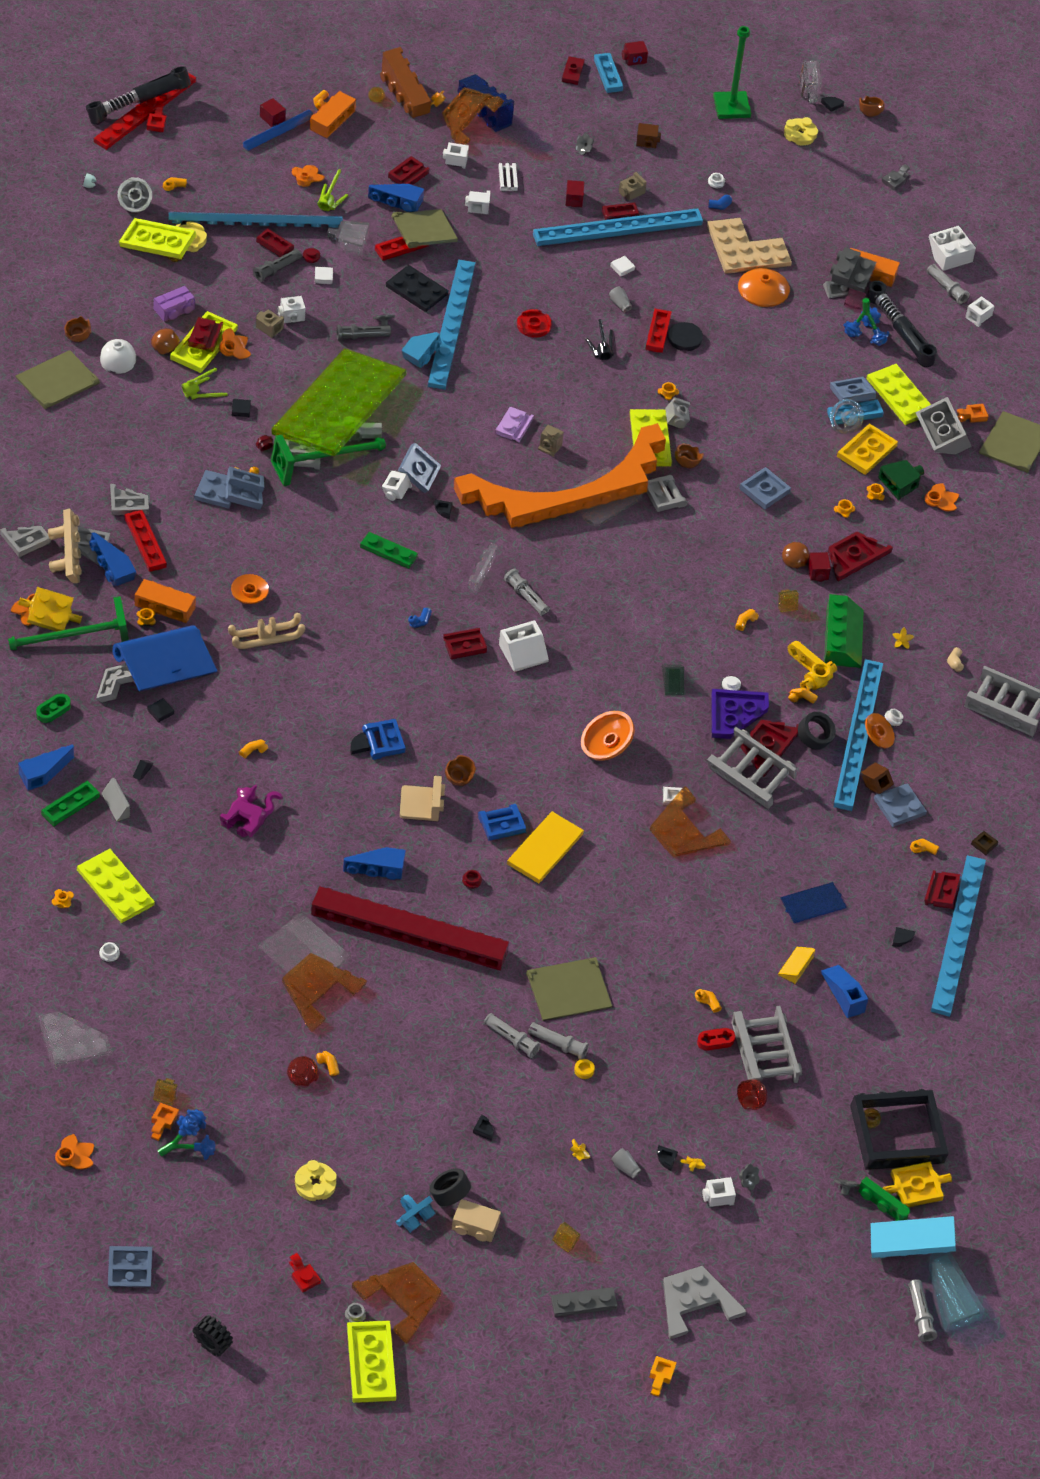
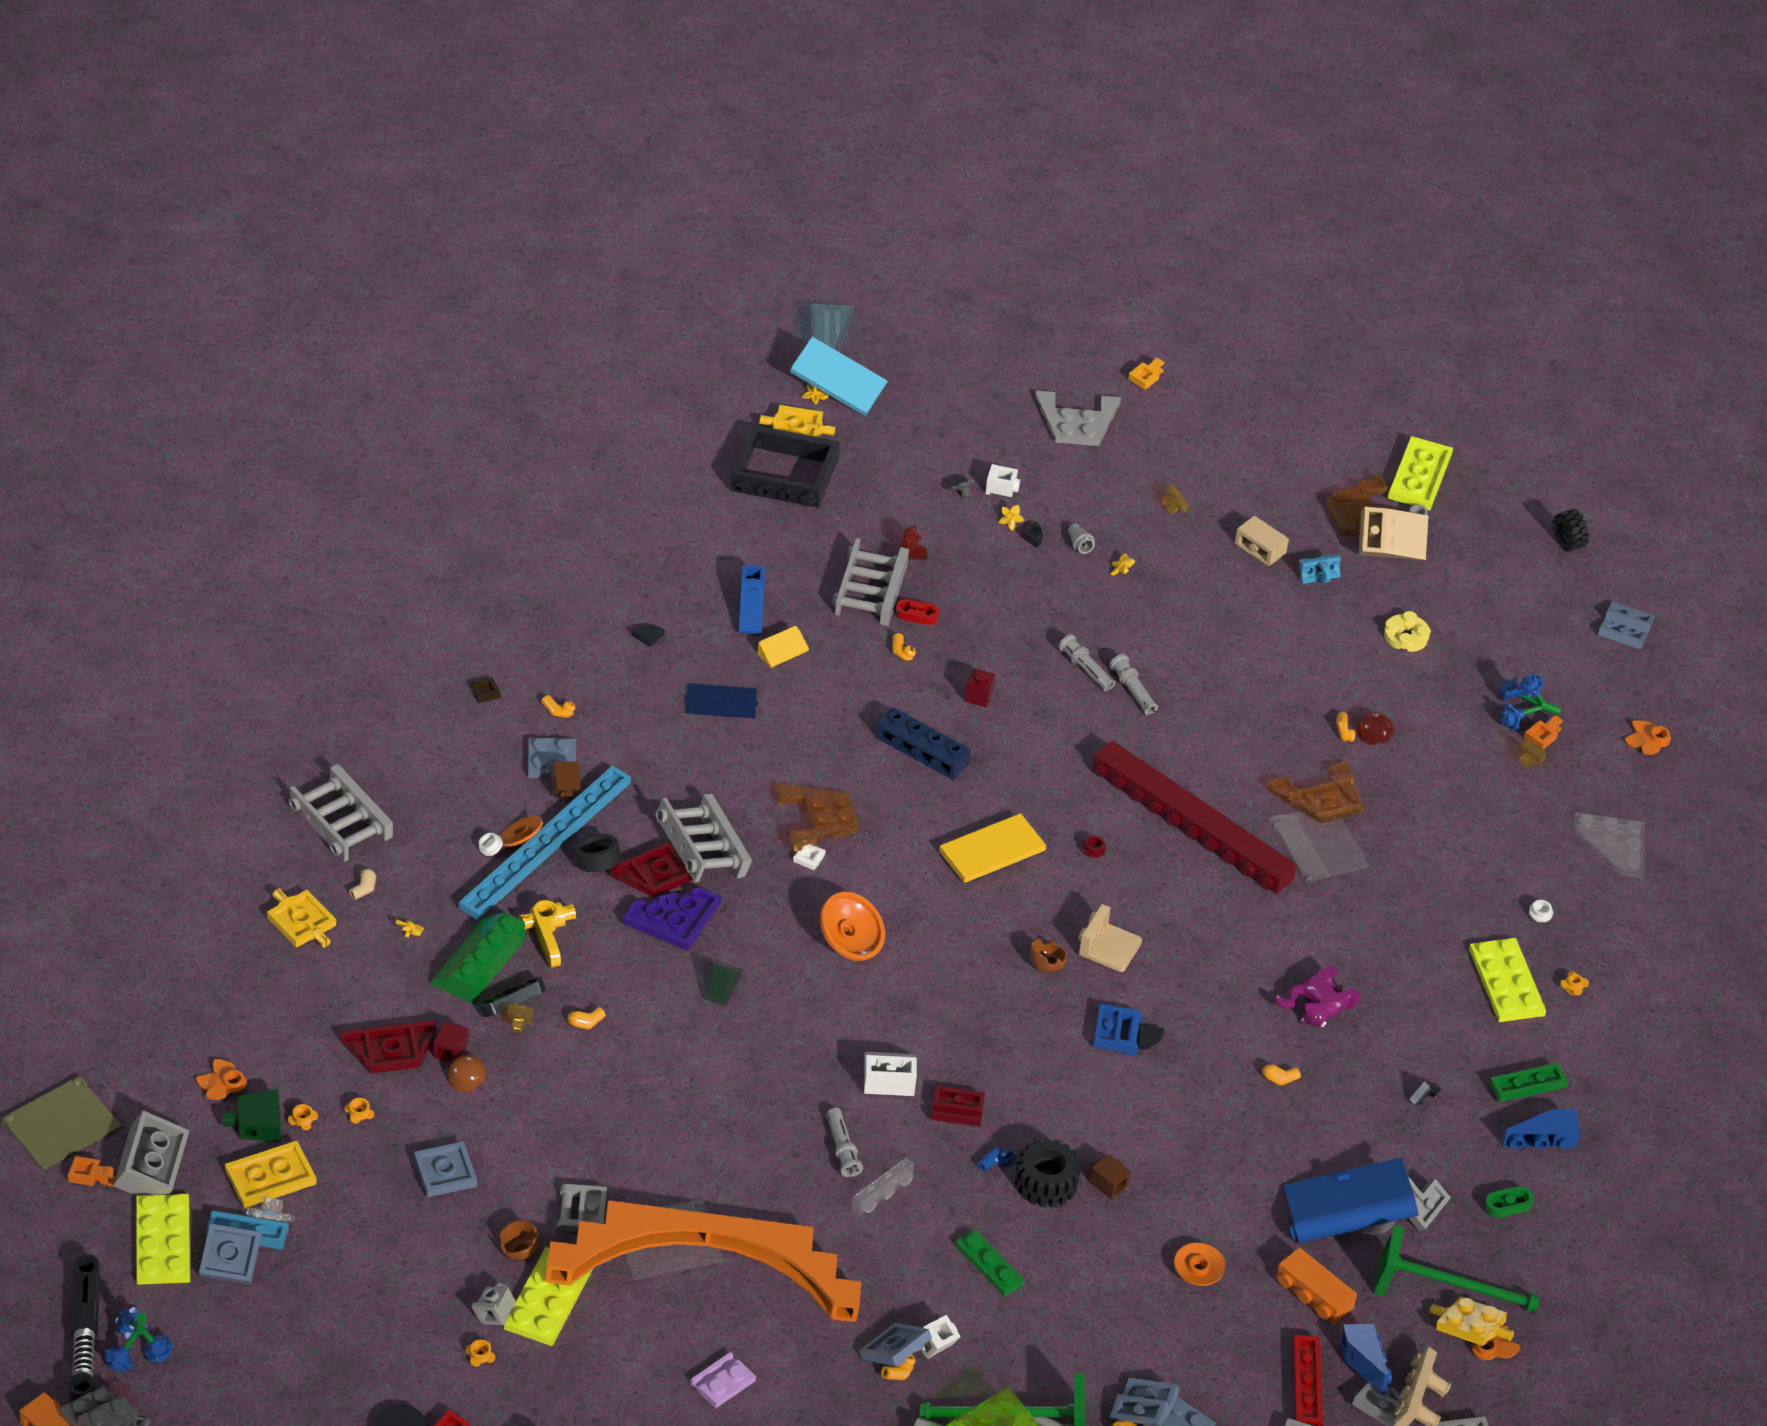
camera: 155 degrees left, 5 degrees down
light grey slope [102,778,130,821] -> none
light orange plate [137,608,156,626] -> none
black tile [147,698,174,723] -> none
tan piece [228,613,305,649] -> none
red plate [289,1253,321,1293] -> none
blue slope [343,847,406,880] -> none
black tyre [429,1168,471,1206] -> none
black tile [434,499,453,519] -> none
black tile [473,1114,494,1141] -> none
blue plate [478,804,526,841] -> none
olive piece [526,957,612,1021] -> none
dark tan brick [538,425,564,457] -> none
dark grey plate [550,1287,617,1317] -> none
yellow tile [574,1059,595,1079] -> none
white plate [722,676,741,690] -> none
light orange arm [788,688,818,704] -> none
dark grey plant [834,1179,860,1195] -> none
green plate [858,1177,910,1221] -> none
light grey pin [909,1280,937,1342] -> none
dark red plate [924,870,961,909] -> none
dark azure plate [931,855,986,1016] -> none
none -> yellow plate [267,888,336,948]
none -> black beam [478,977,546,1017]
none -> dark blue brick [875,707,971,781]
none -> dark red brick [965,668,996,708]
none -> black tyre [1015,1139,1081,1208]
none -> reddish brown brick [1089,1154,1131,1200]
none -> tan slope [1358,507,1428,560]

